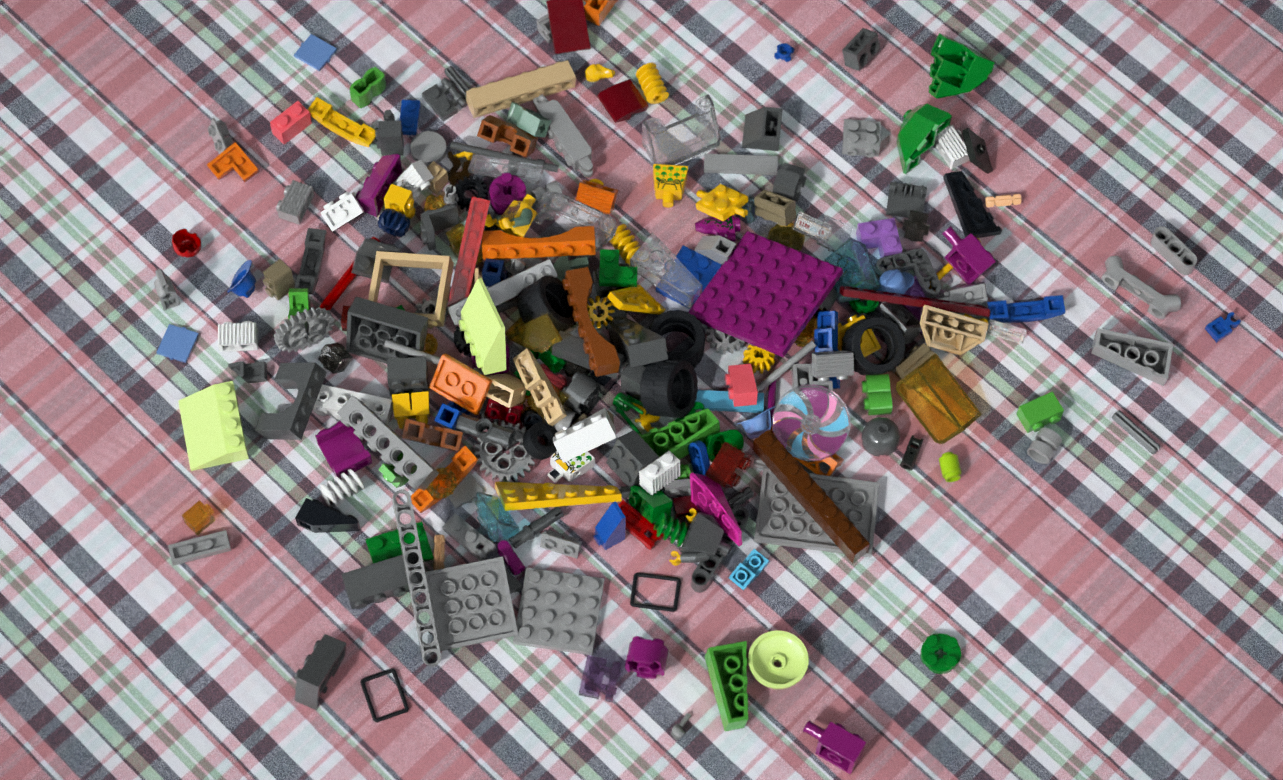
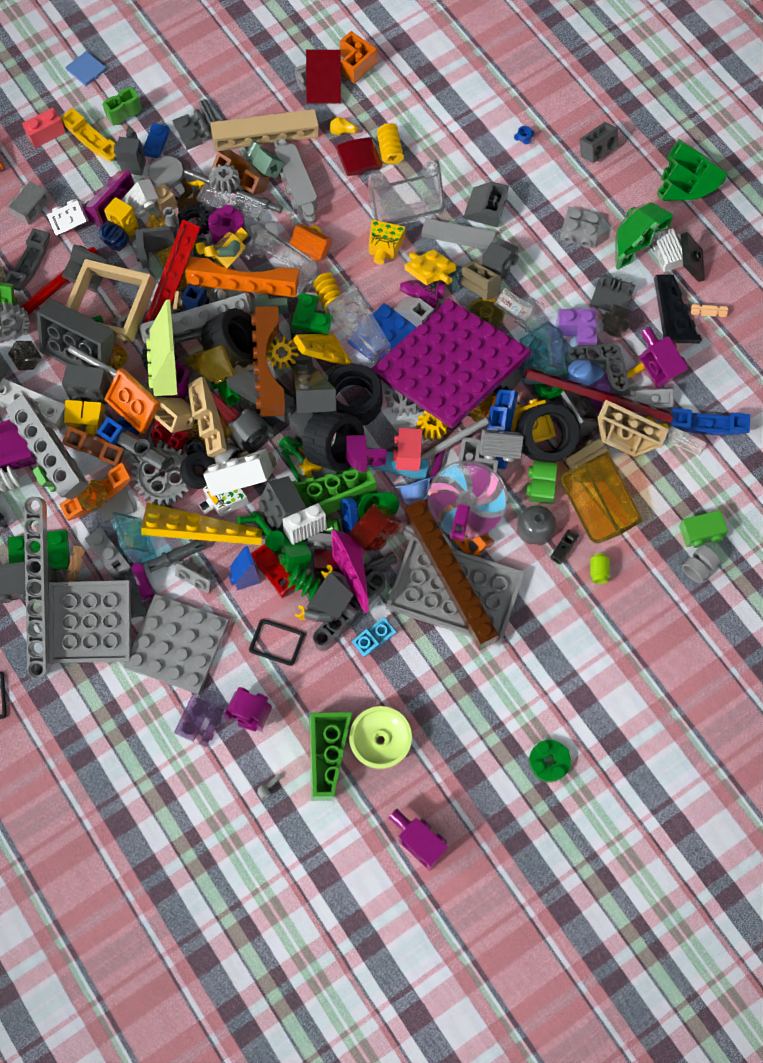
camera: 15 degrees right, 5 degrees up
none -> light grey gear [209,163,240,194]
none -> green piece [237,511,284,549]
none -> magenta brick [346,435,387,472]
none -> magenta bar [450,504,471,542]

